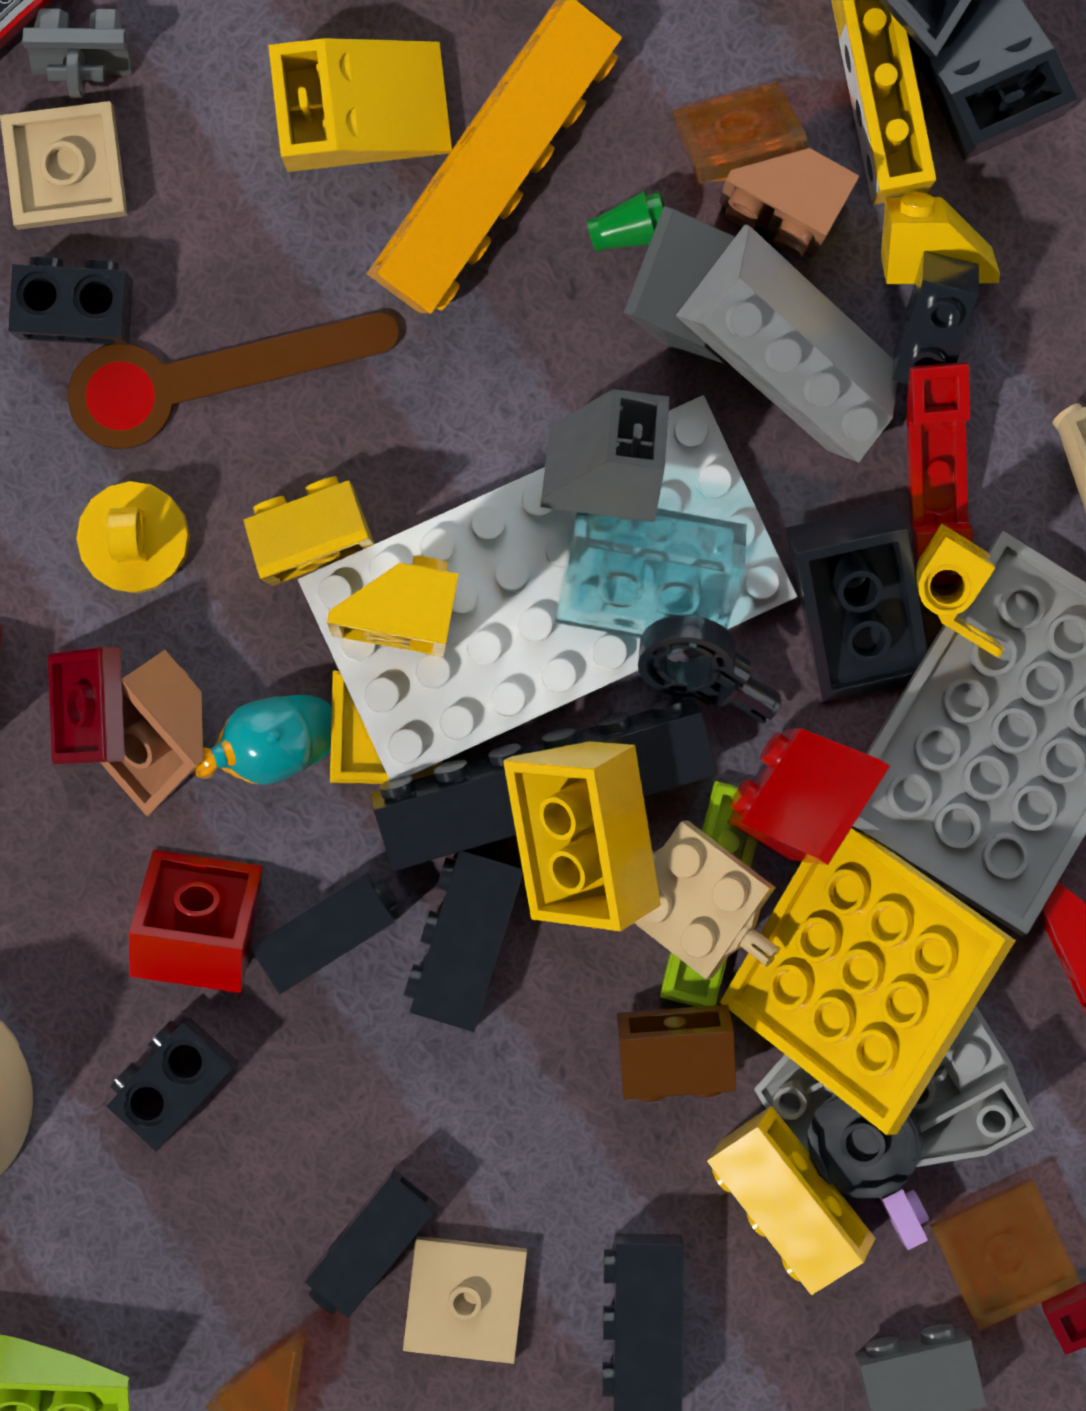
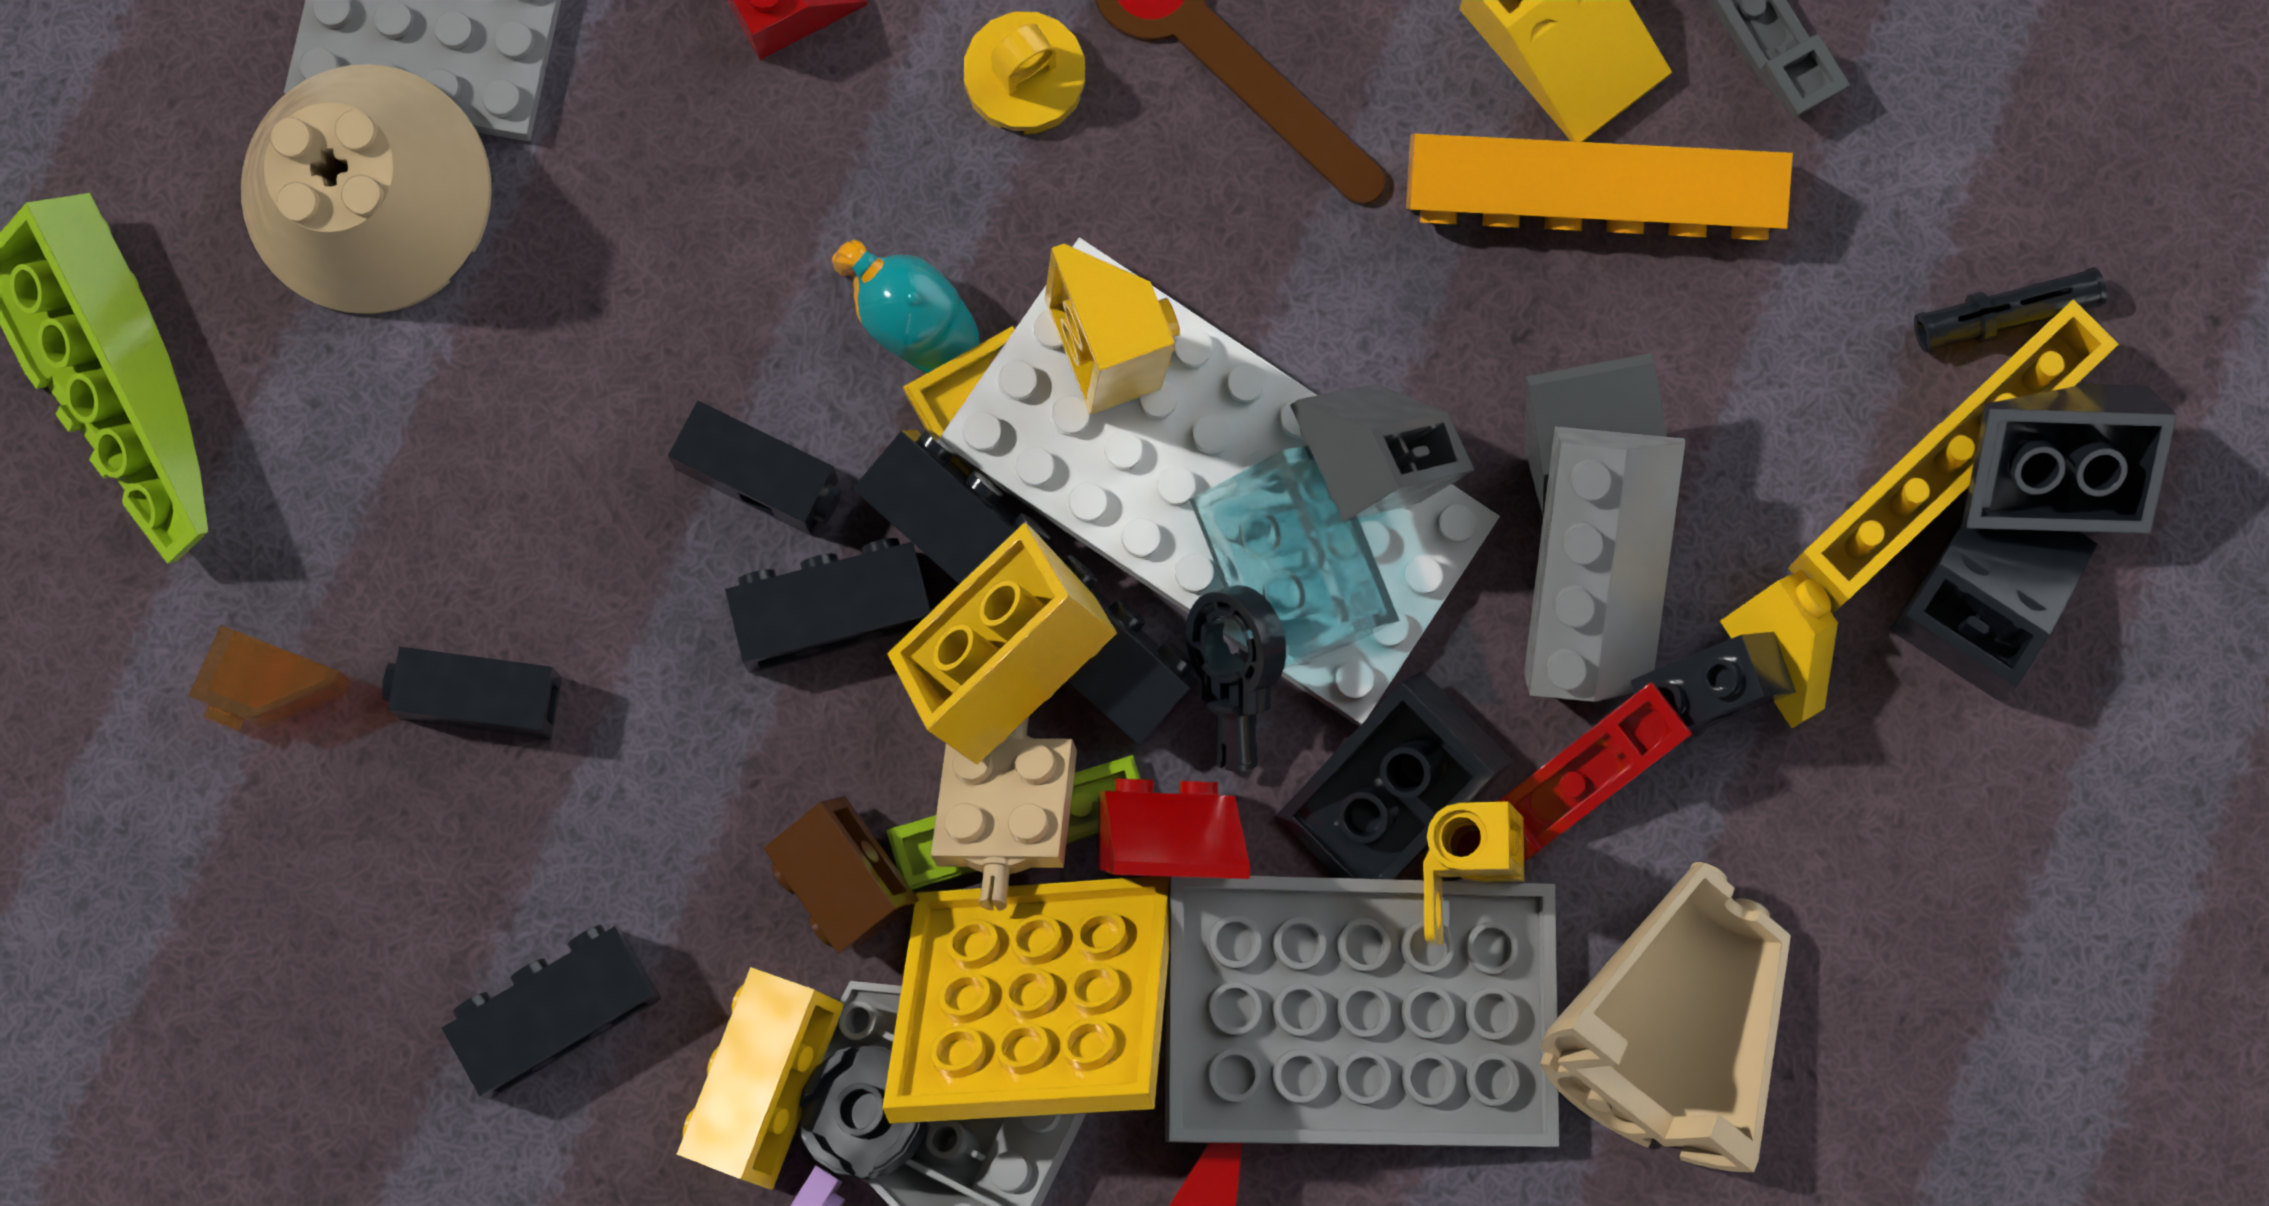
camera: 55 degrees right, 10 degrees down
dark red tile [48,647,125,765] -> none
nougat slope [100,650,203,817] -> none
black brick [106,1017,239,1152] -> none
red slope [129,850,263,993] -> none
yellow slope [243,476,374,586] -> none
tan plate [403,1236,527,1364] -> none
green cone [587,190,665,252] -> none
clear orange plate [671,82,808,184] -> none
nougat slope [718,148,859,258] -> none

